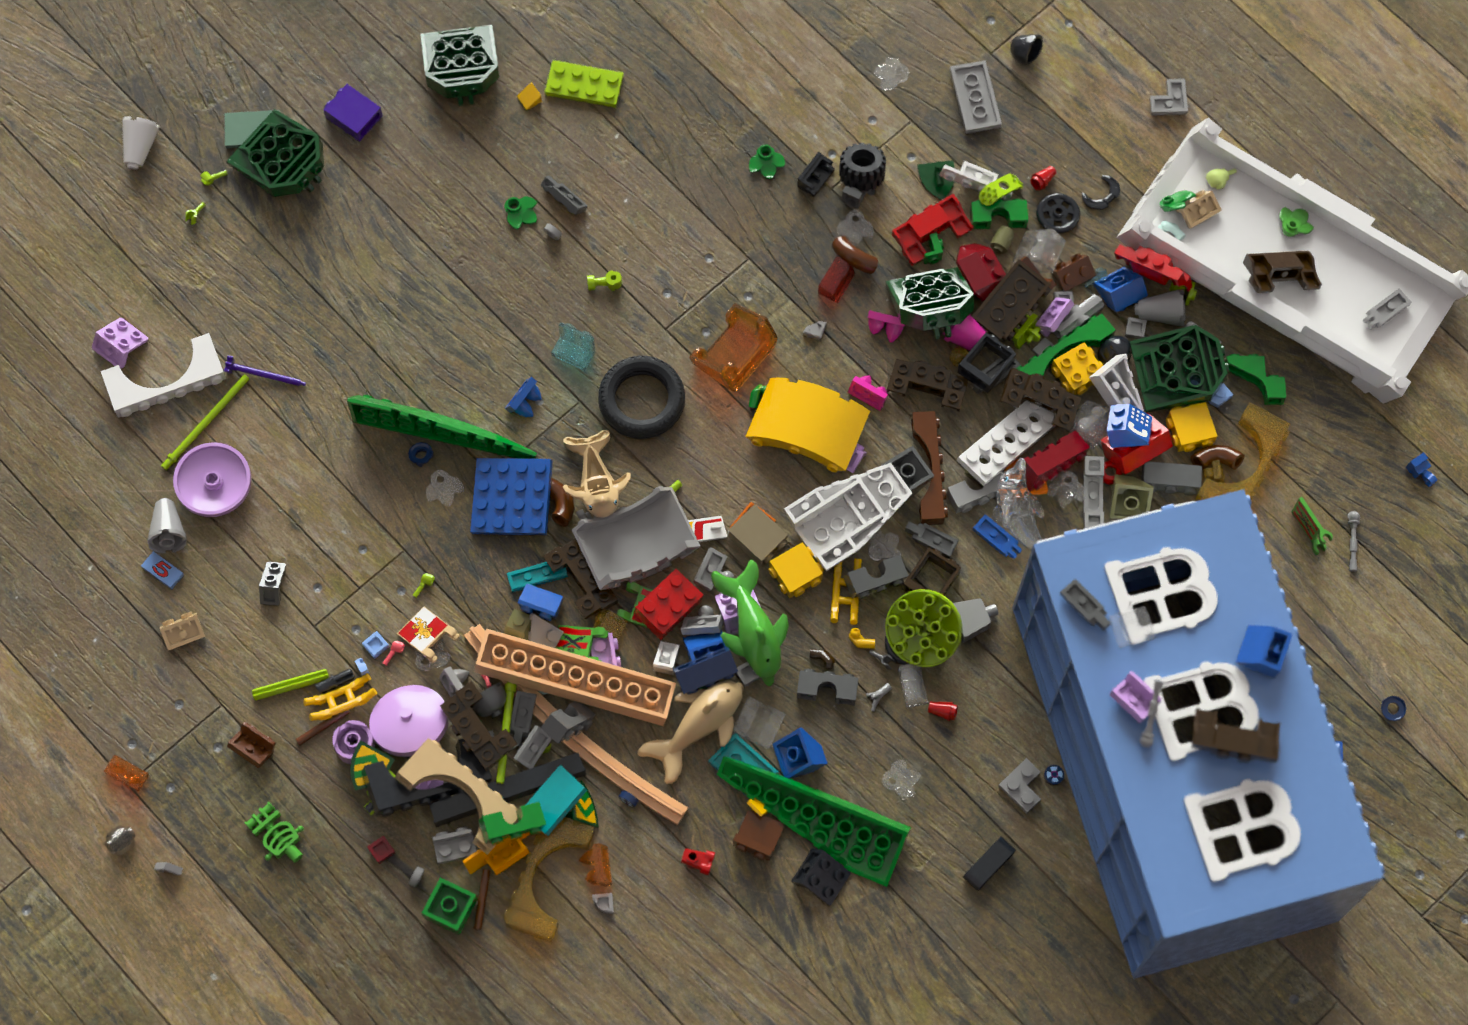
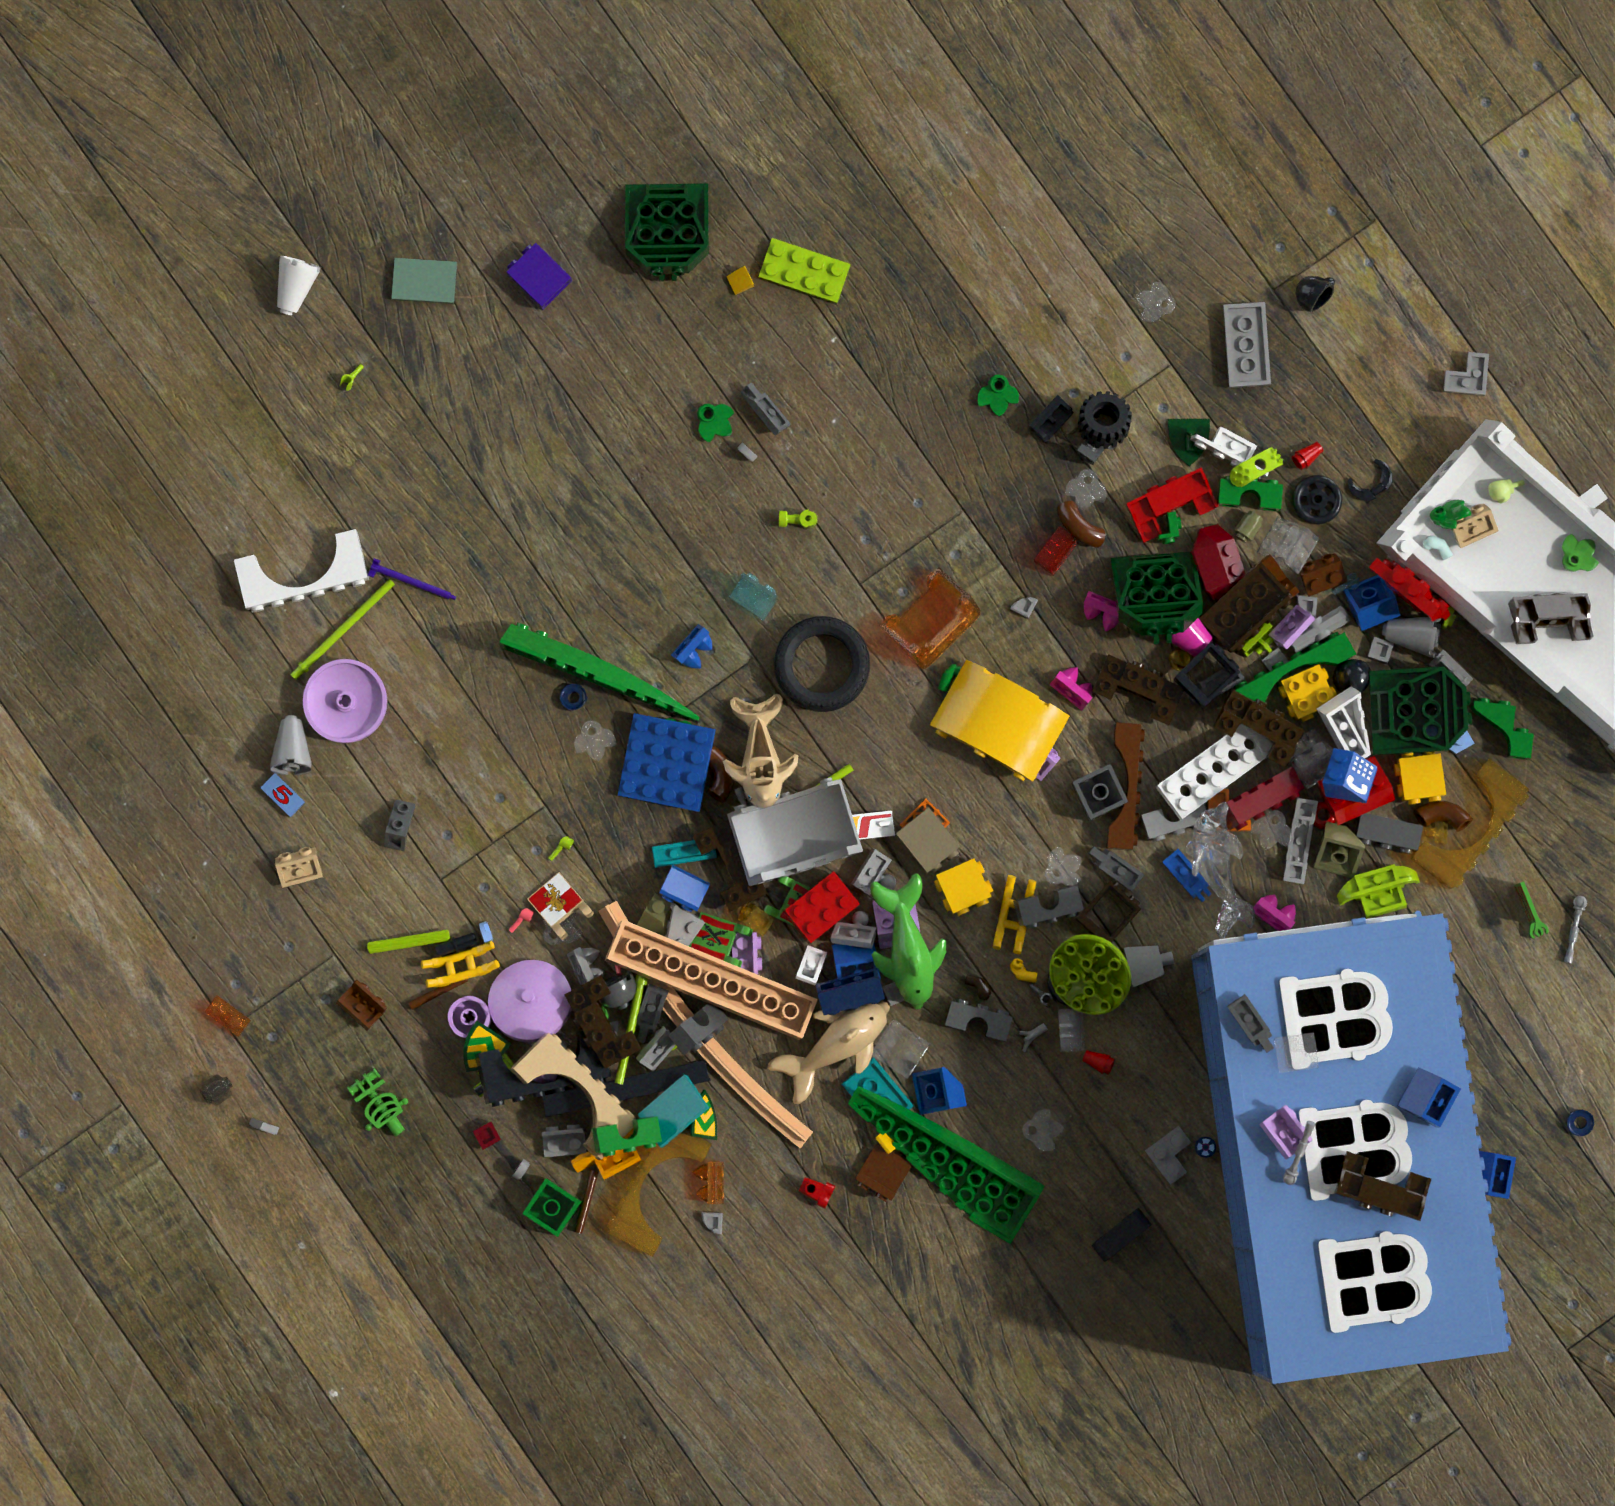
camera: 10 degrees right, 15 degrees up
lavender bracket [91,318,148,369] -> none
lime hand [201,171,228,186] -> none
dark green hinge [226,109,324,197] -> none
light blue tile [362,631,390,659] -> none
dark blue tile [618,791,639,808] -> none
white wedge [784,463,912,571] -> none
black bracket [791,848,851,905] -> none

